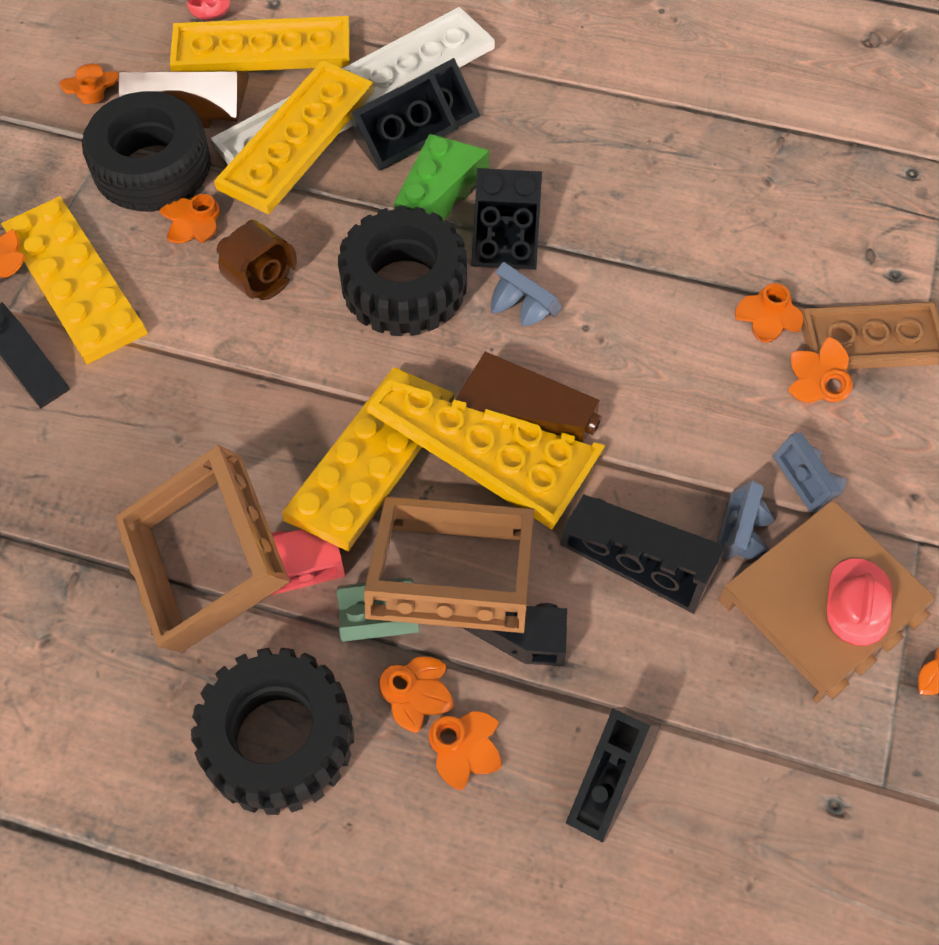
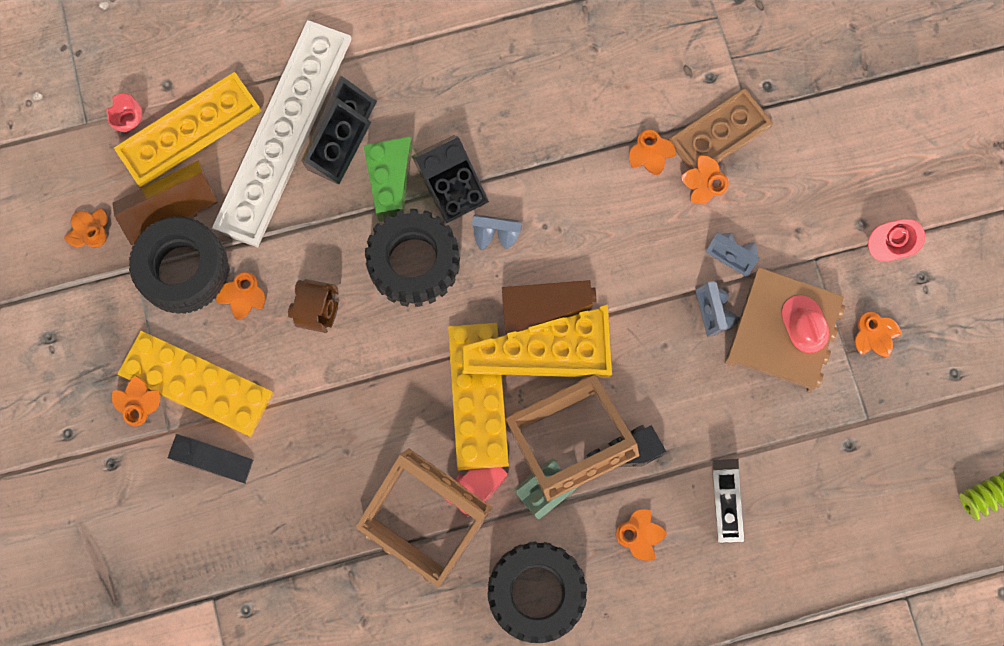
camera: 30 degrees left, 15 degrees up
yellow plate [214,60,375,215] -> none
orange plate [378,656,454,733] -> none
black wedge [560,494,726,614] -> none

